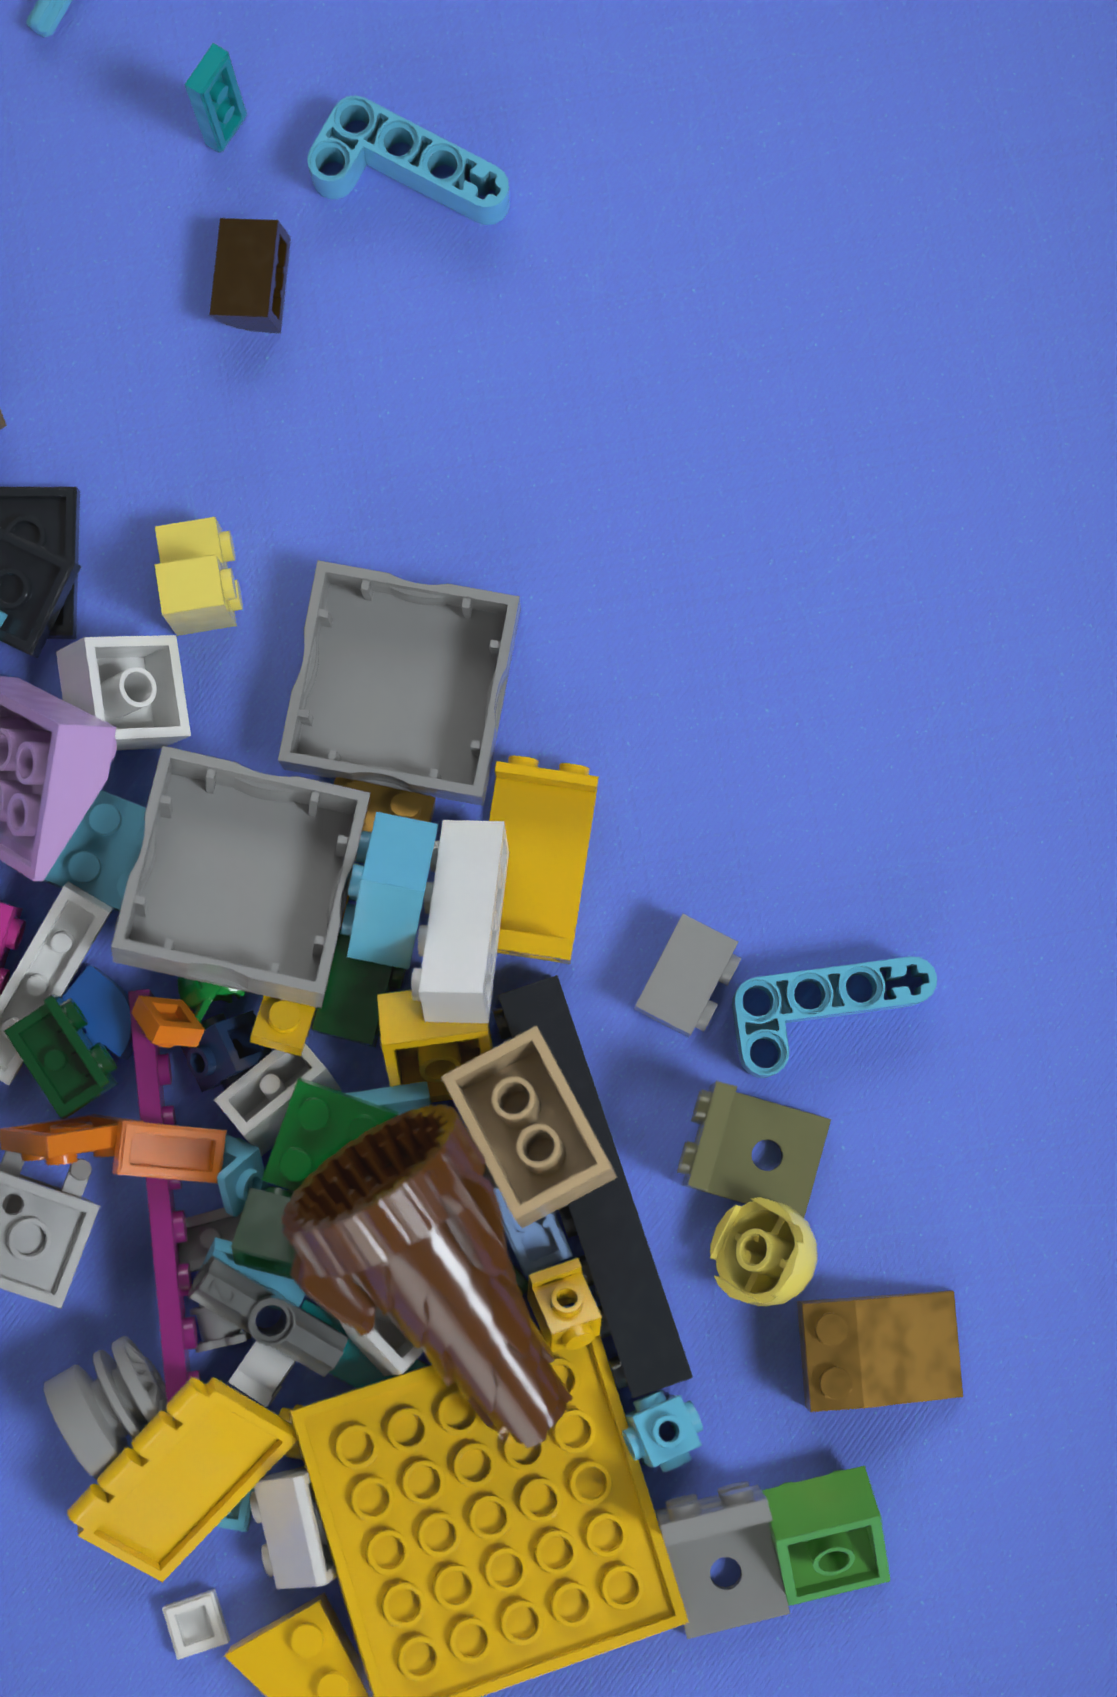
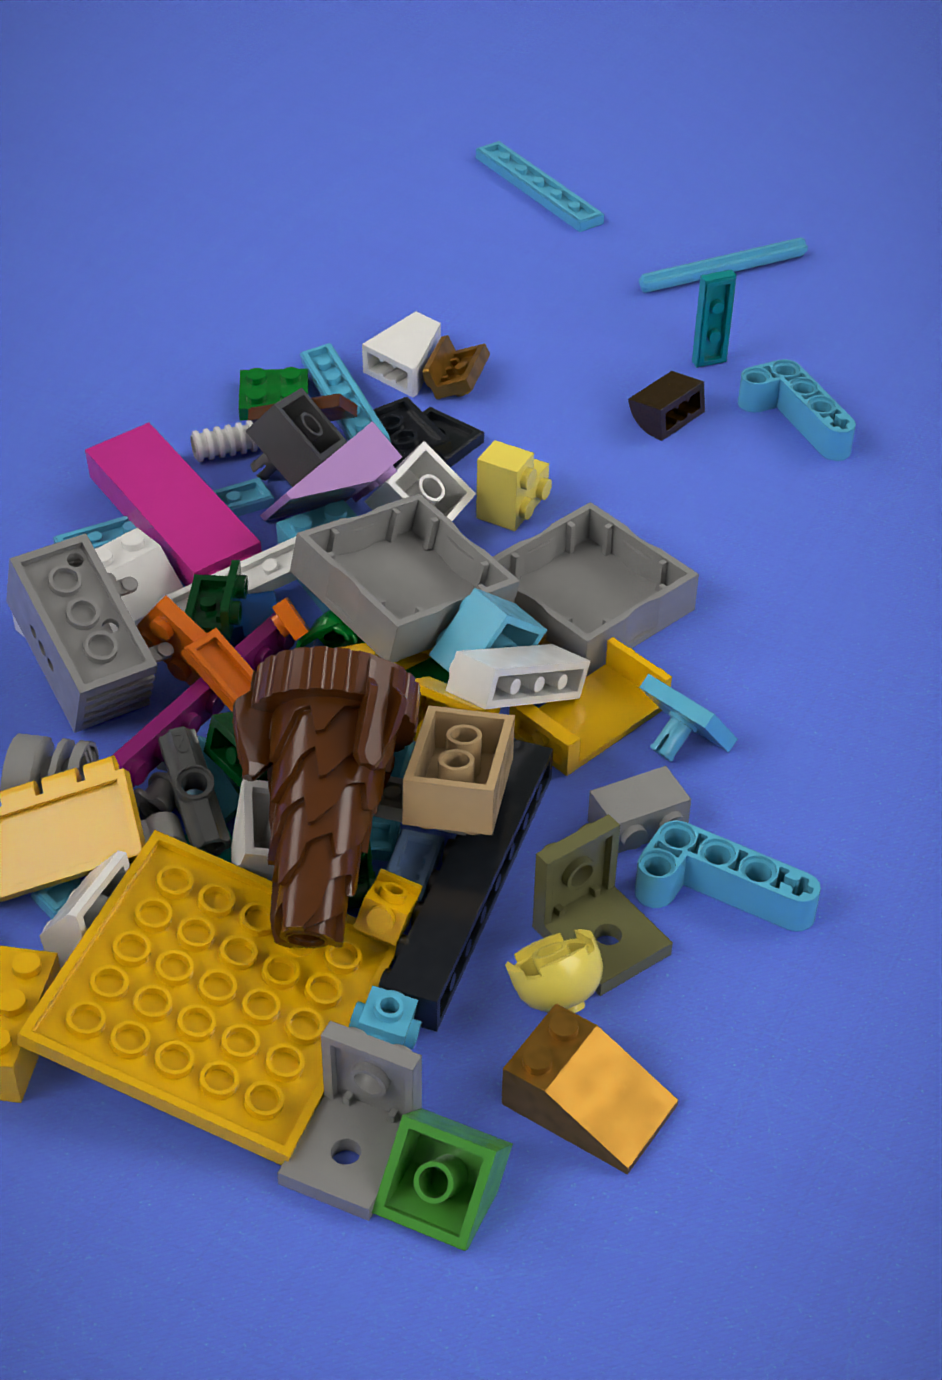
camera: 35 degrees right, 40 degrees down
none -> medium azure tile [639,674,738,762]

